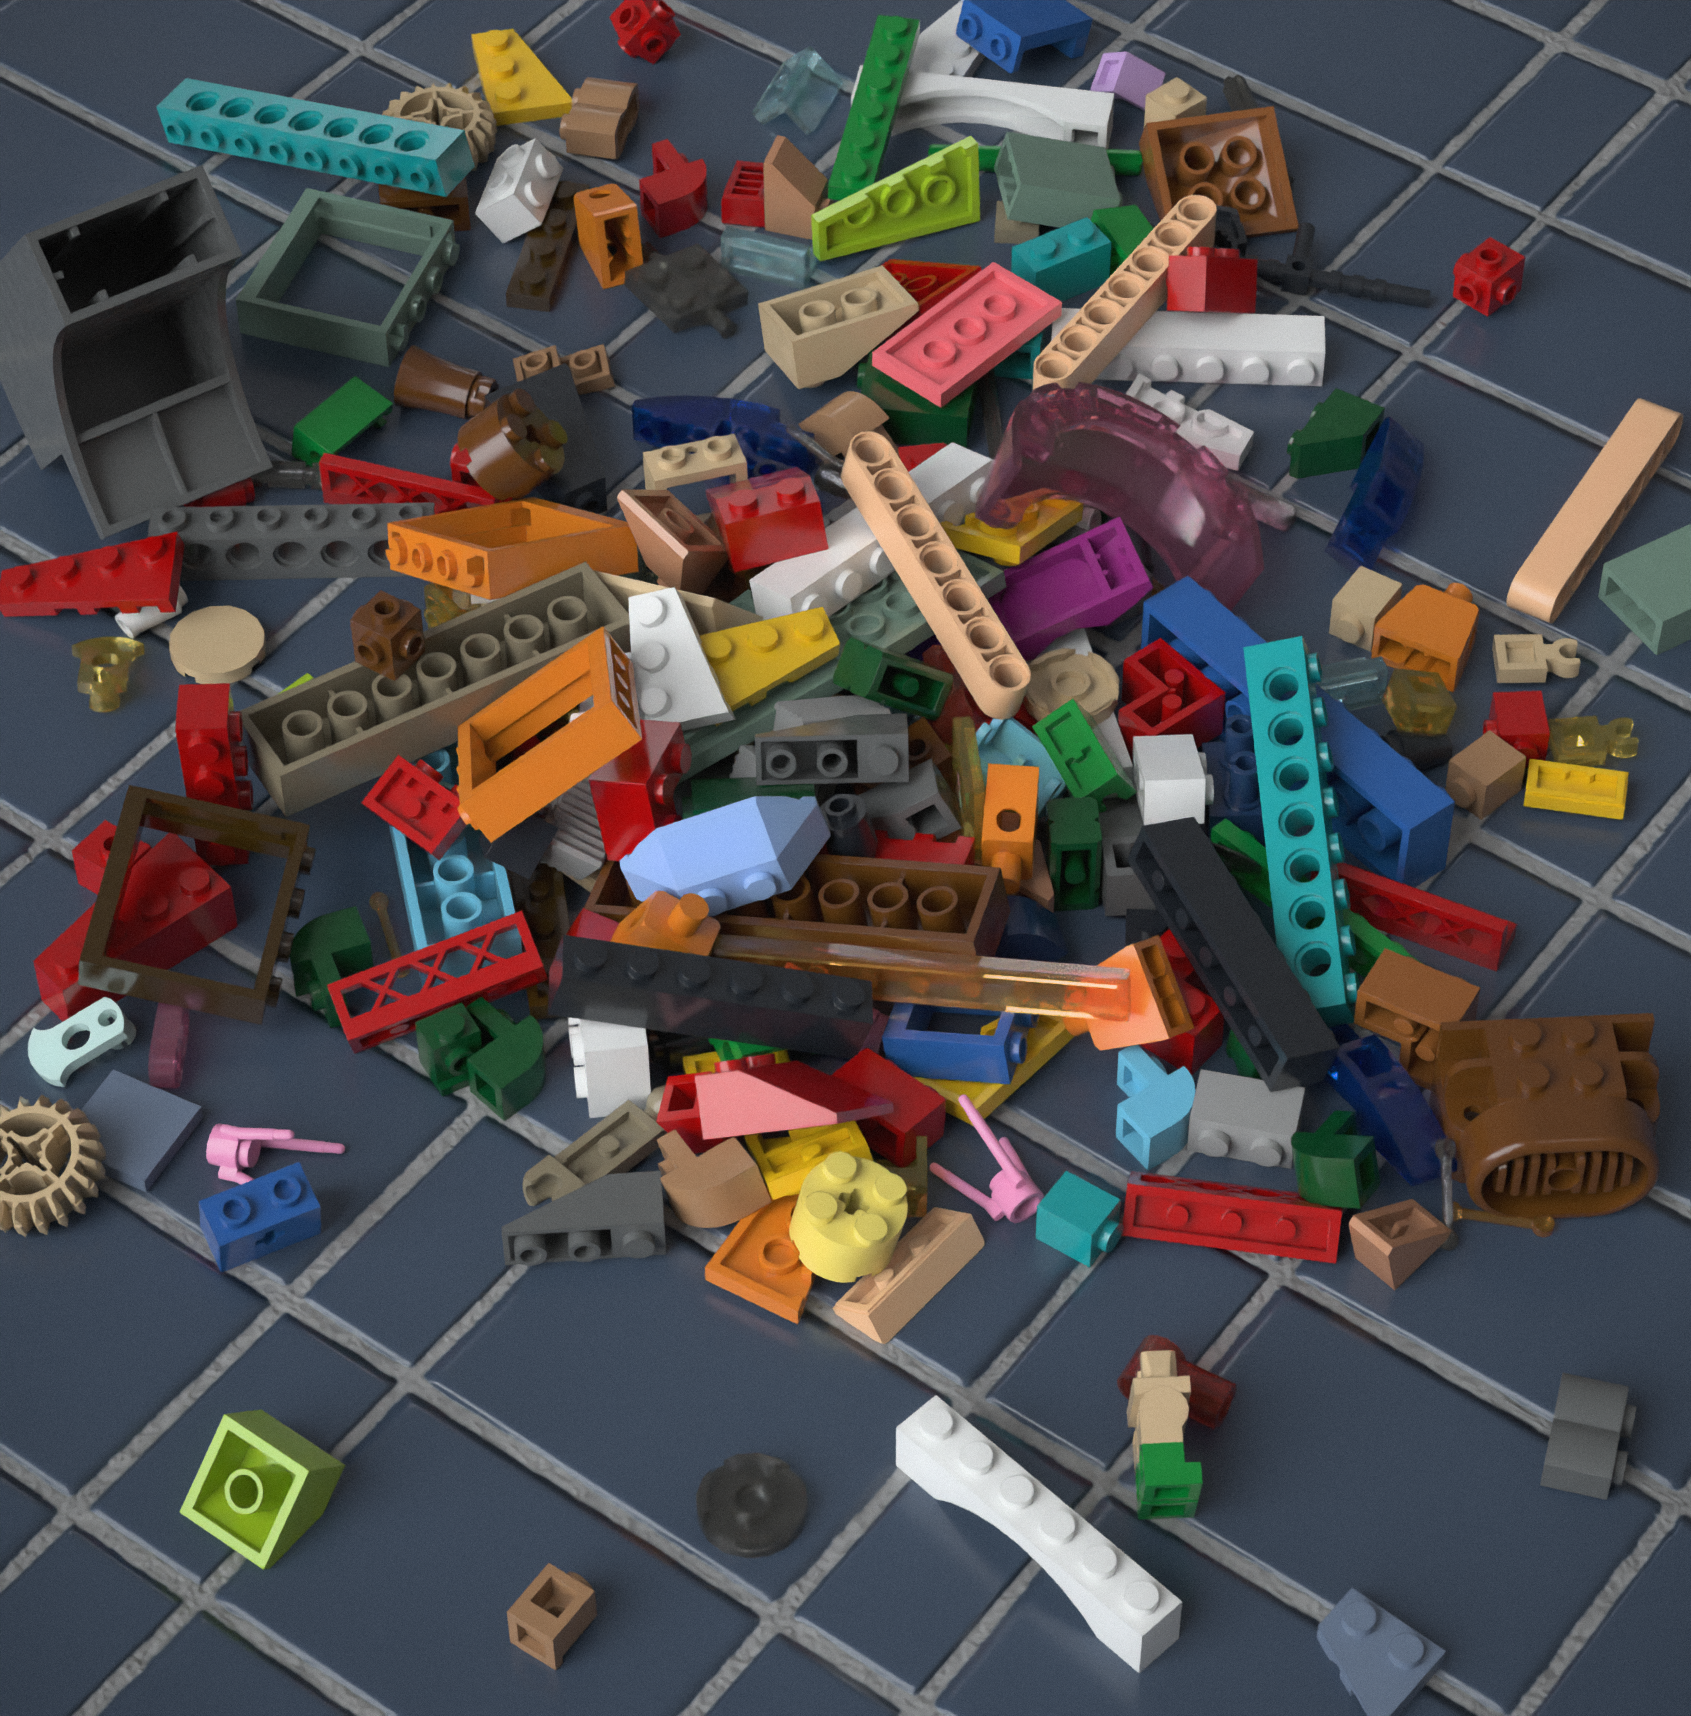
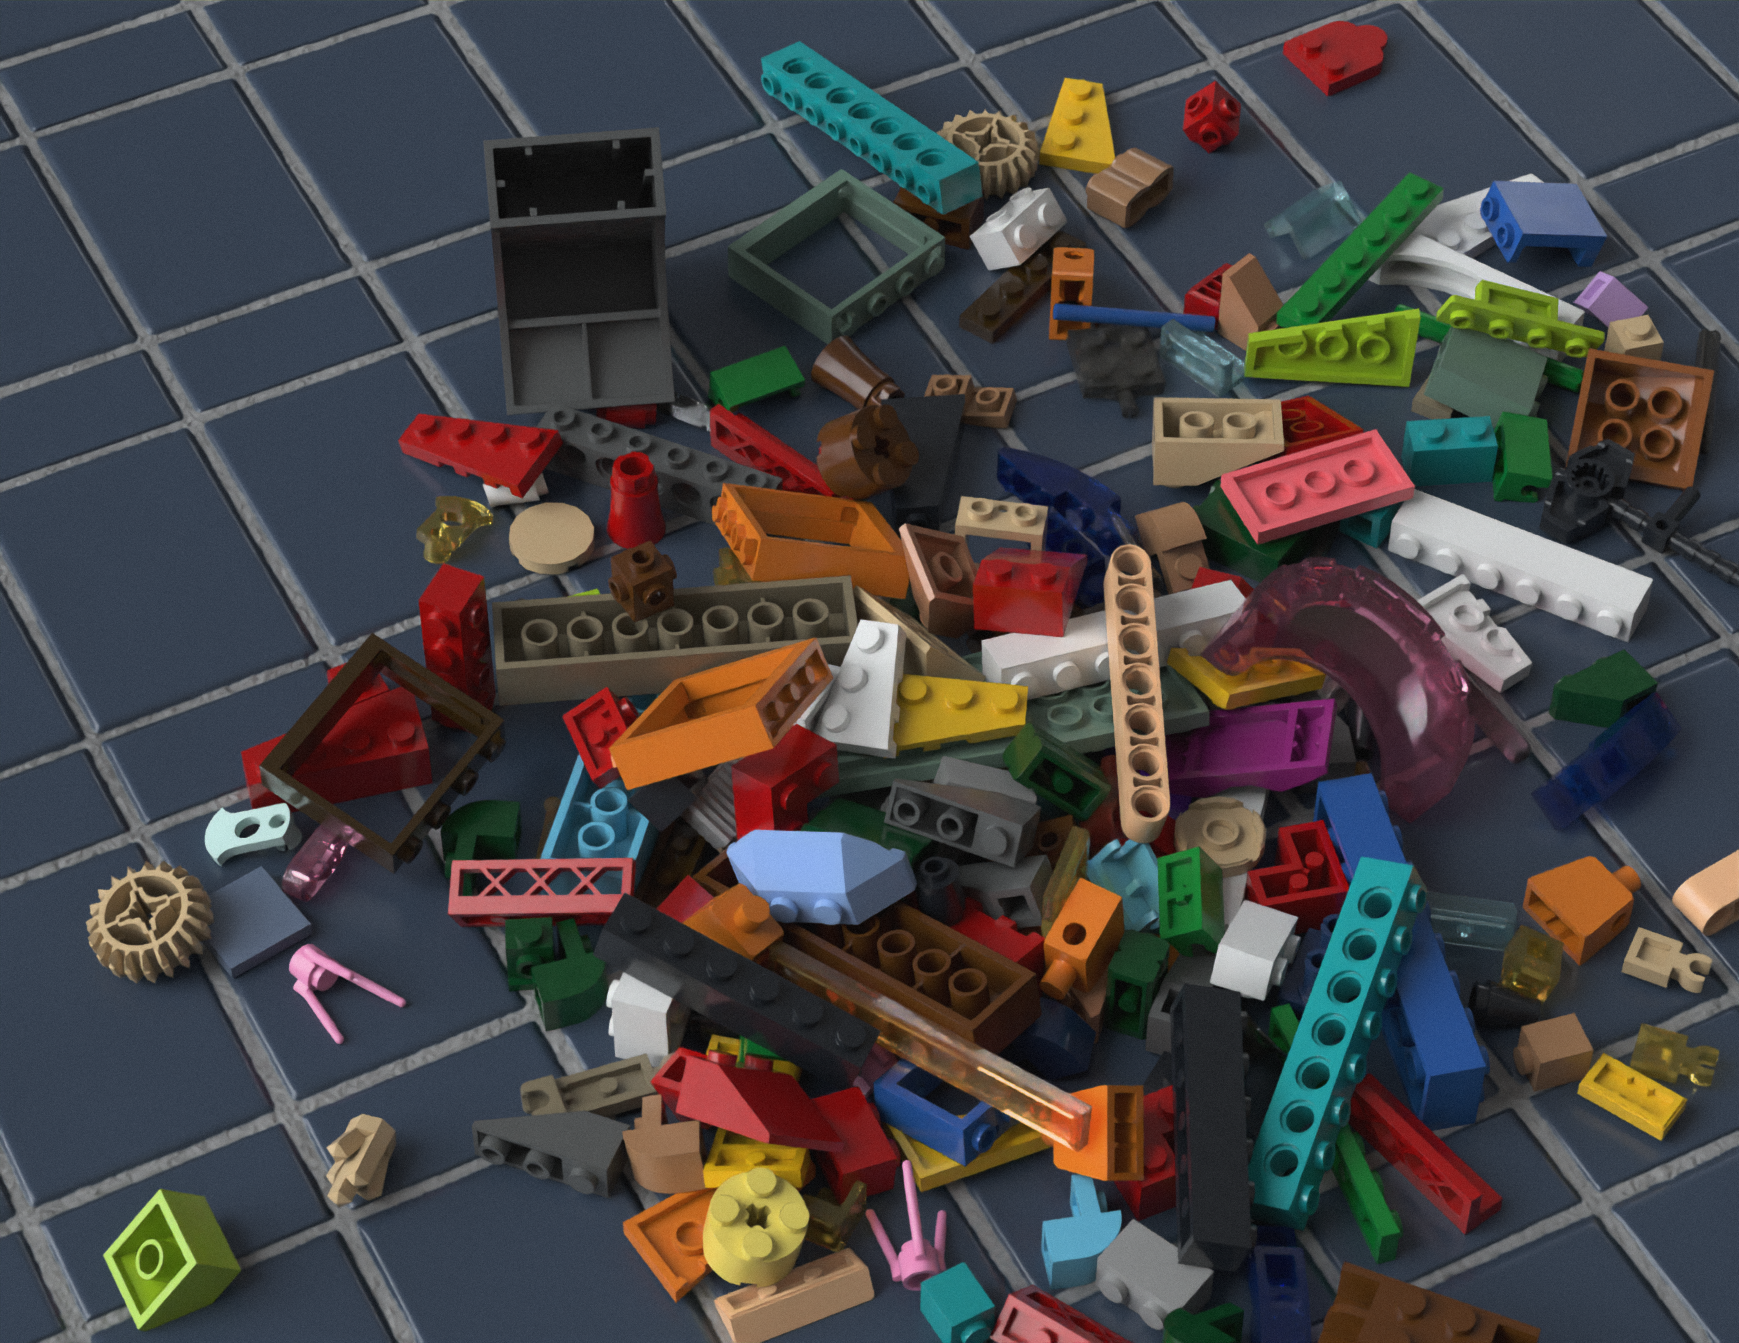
camera: 25 degrees right, 0 degrees up
blue brick [199,1162,321,1273] -> none
red brick [639,139,708,238] -> none
light nougat beam [1032,195,1217,413] -> none
red brick [1166,247,1258,314] -> none
tan brick [1329,565,1402,652] -> none
dark orange brick [1354,948,1480,1091] -> none
red brick [1483,691,1550,768] -> none
none -> tan rock [326,1114,396,1207]
none -> red plant [607,451,666,549]
none -> blue bar [1053,303,1215,332]
none -> lime bracket [1436,279,1605,358]

